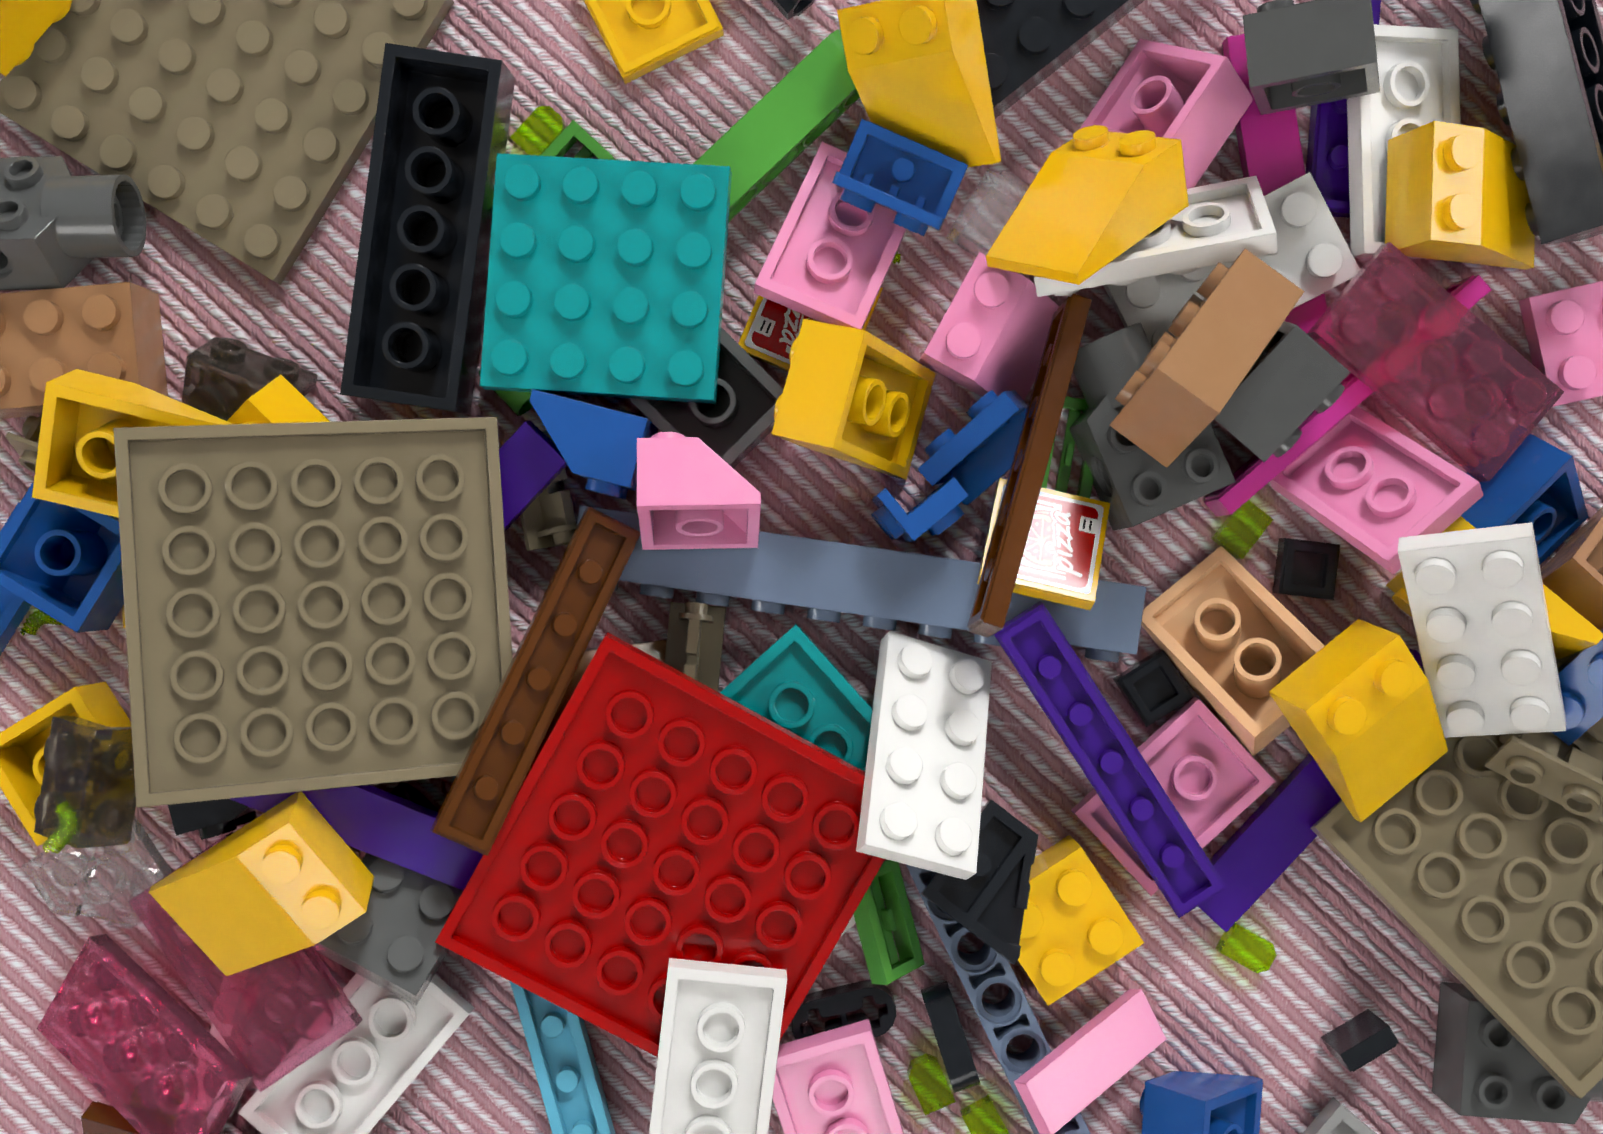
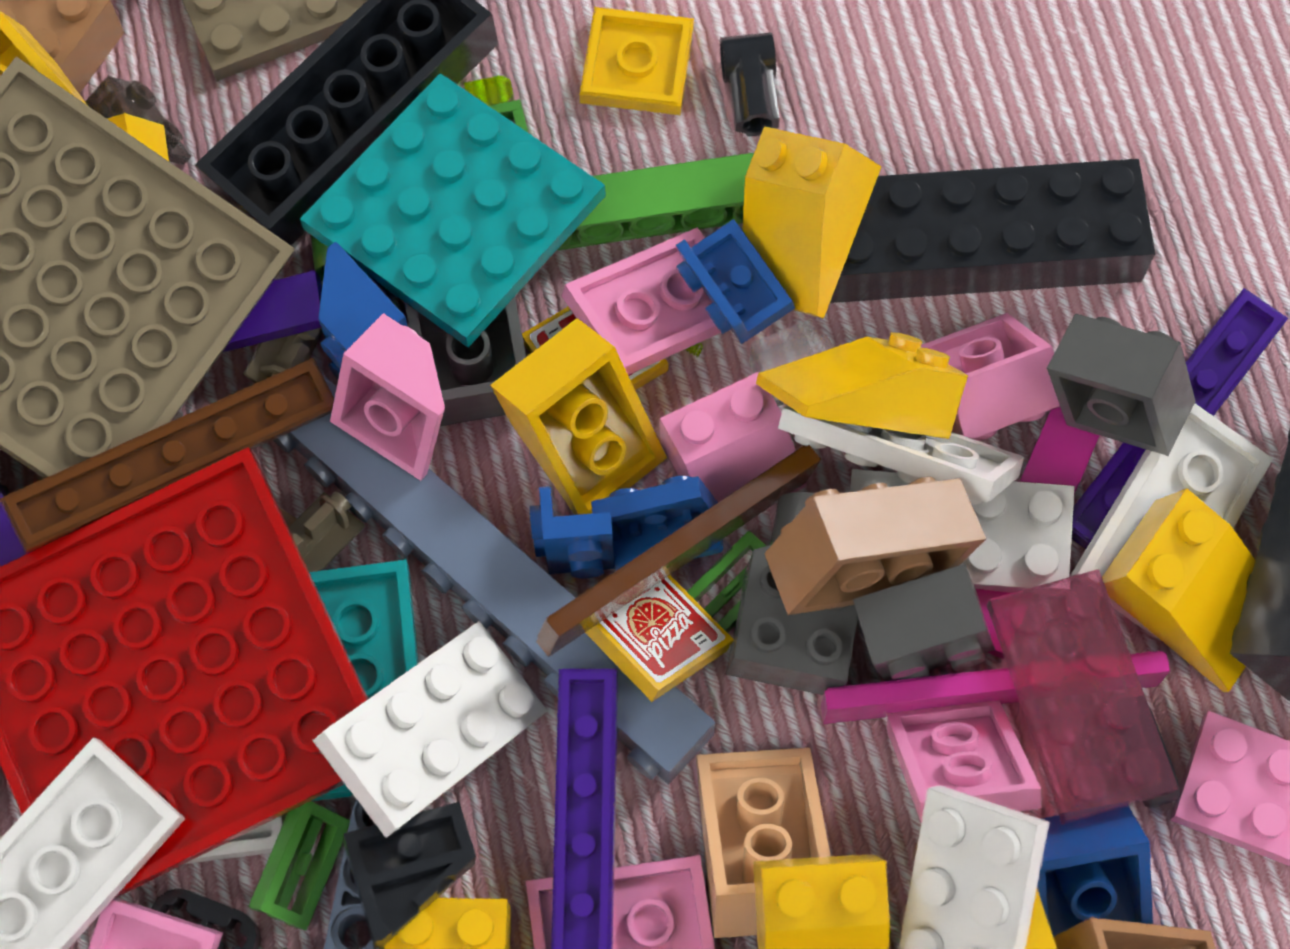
camera: 30 degrees right, 20 degrees down
black tile [1113,649,1194,727] -> none
clear neon green piece [1211,500,1274,559] -> none
black tile [1272,538,1340,600] -> none

